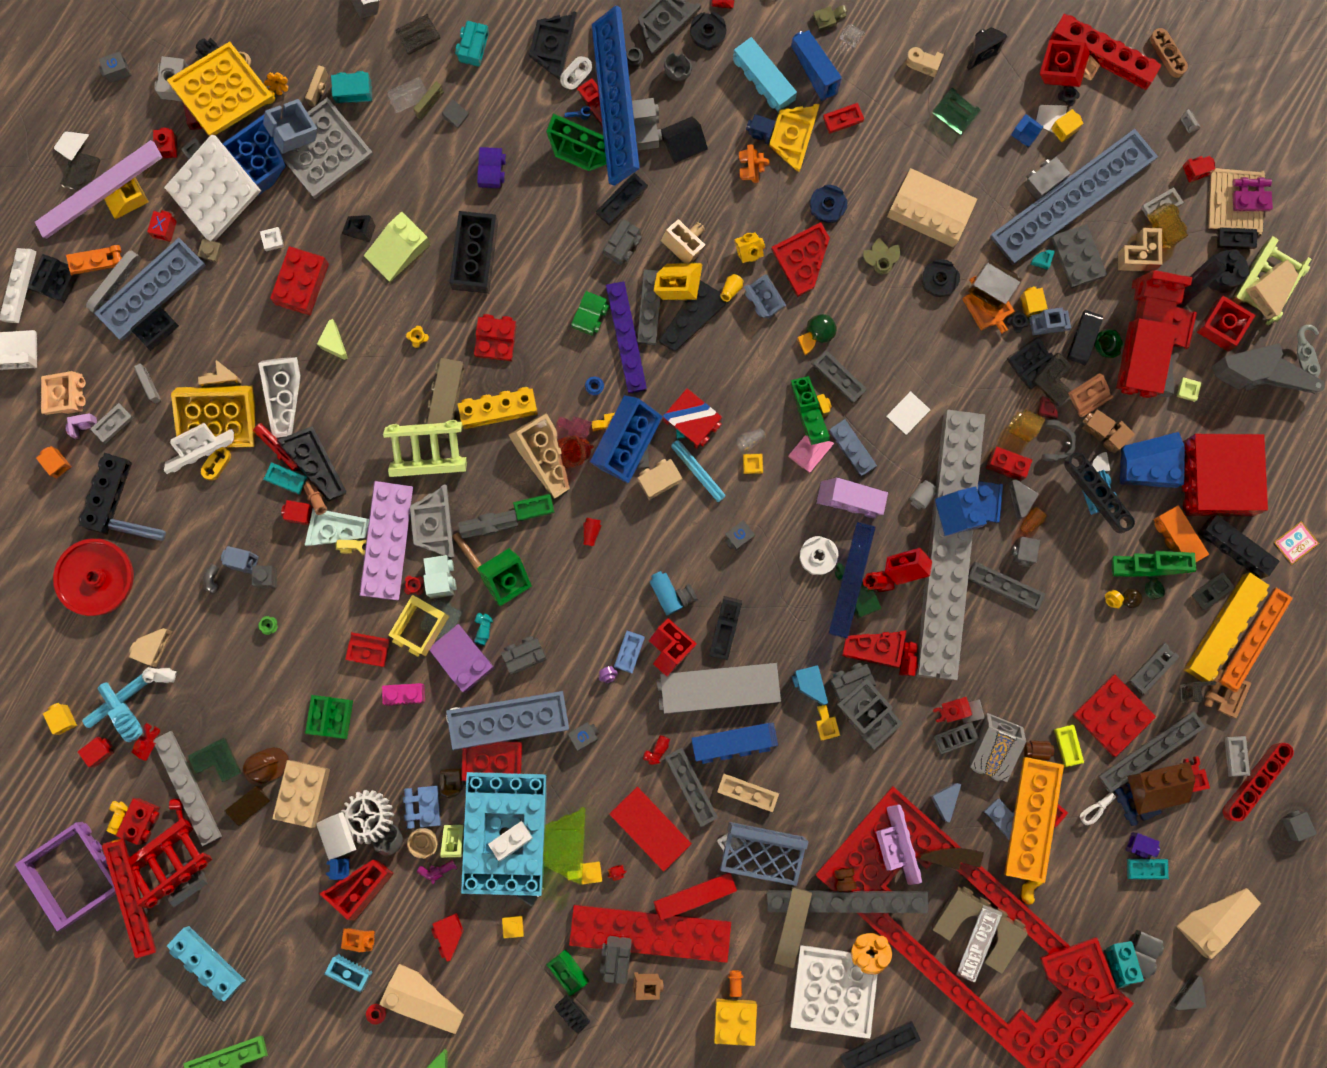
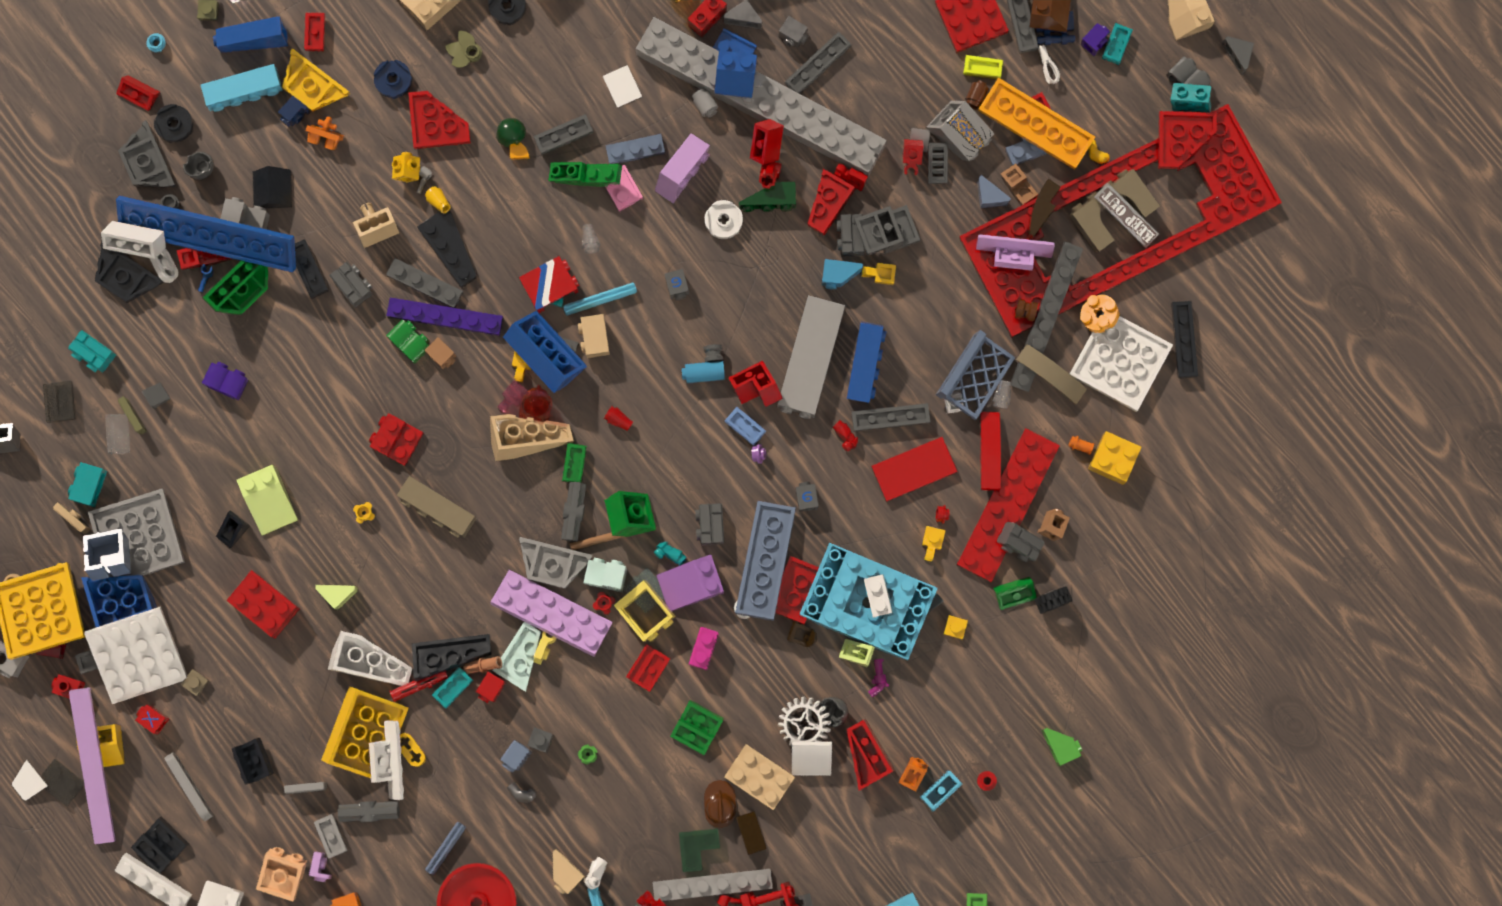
camera: 65 degrees left, 0 degrees up
orange plate [66,245,122,275] -> none
black brick [79,453,132,535] -> none
sand blue plate [94,238,206,341] -> none
tan slope [198,360,241,387] -> none
white plate [260,227,284,251] -> none
light orange plant [264,72,288,95] -> none
blue tile [326,858,350,880] -> none
tan wedge [379,964,464,1034] -> none
yellowish green fence [383,420,467,477] -> none
medium blue plate [403,786,441,829] -> none
tan hair [407,828,438,859] -> none
red slope [431,913,464,962] -> none
black brick [449,211,498,294] -> none
yellow brick [457,387,538,429] -> none
clear neon green wing [543,807,586,885] -> none
blue plate [585,376,604,395] -> none
yellow slope [654,263,702,300] -> none
black slope [709,596,742,660] -> none
tan plate [717,774,779,812] -> none
yellow tile [743,454,763,474] -> none
sand blue bracket [744,274,786,319] -> none
yellow plate [817,394,832,417] -> none
clear blue tile [828,522,876,639] -> none
clear orange cone [1019,507,1047,535] -> none
none -> white brick [101,221,166,259]
none -> dark grey piece [338,801,400,822]
none -> light grey hand [417,166,432,194]
none -> medium nougat brick [424,337,456,369]
none -> clear cone [992,380,1011,409]
none -> medium nougat slope [1001,164,1038,206]

